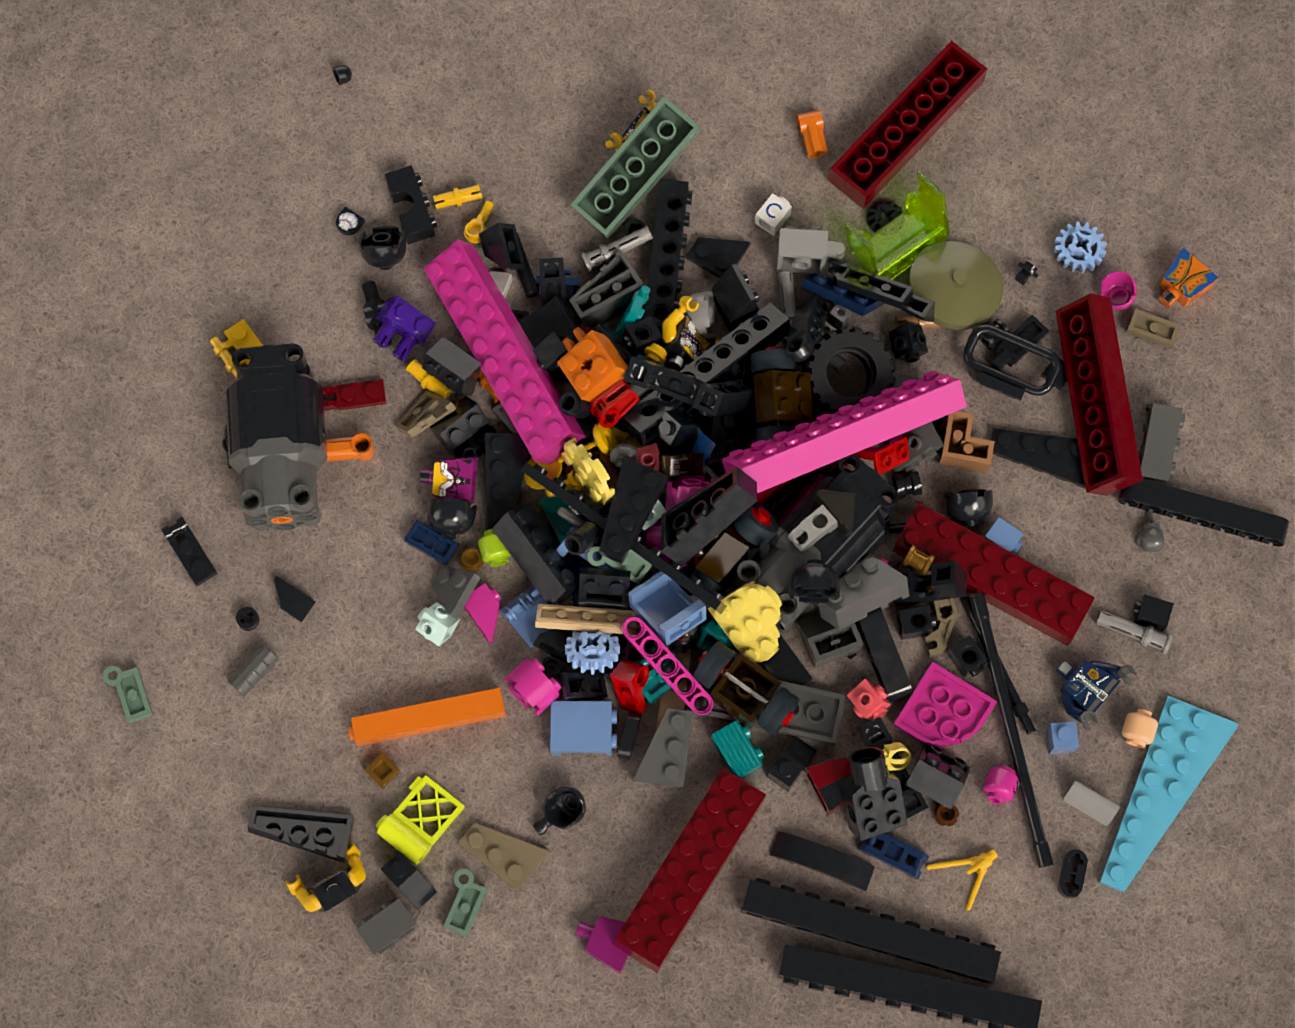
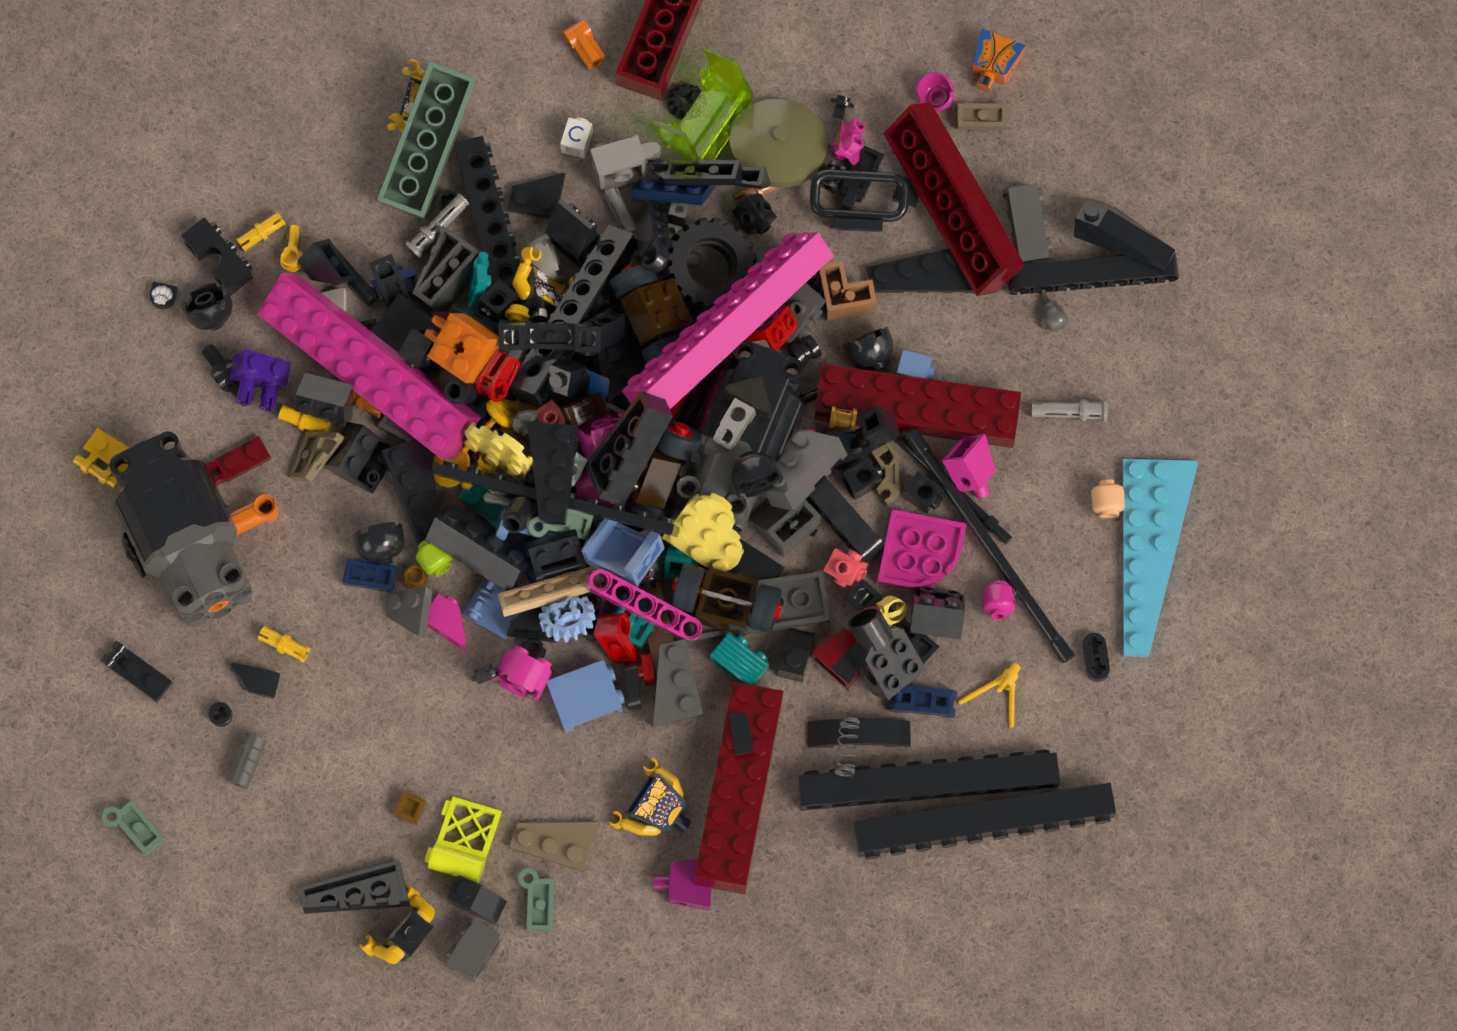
camera: 20 degrees left, 0 degrees up
black hinge [333,65,352,85] -> none
orange brick [348,688,506,747] -> none
light aqua brick [415,602,460,646] -> none
torso [420,456,478,505] -> none
black hair [533,787,586,836] -> none
black slope [560,673,608,701] -> none
reddish brown plate [934,804,959,827] -> none
medium blue brick [1046,722,1079,754] -> none
light blue gear [1054,221,1107,274] -> none
torso [1056,660,1137,730] -> none
light grey slope [1063,781,1120,826] -> none
black brick [1132,594,1174,632] -> none
none -> yellow pin [258,626,310,662]
none -> black axle [471,663,499,684]
none -> torso [608,758,691,836]
none -> red plate [637,654,655,686]
none -> black window [729,713,754,756]
none -> dark pink hips [831,118,866,165]
none -> dark grey piece [834,716,860,776]
none -> dark pink torso [943,434,995,499]
none -> black wedge [1074,199,1175,270]

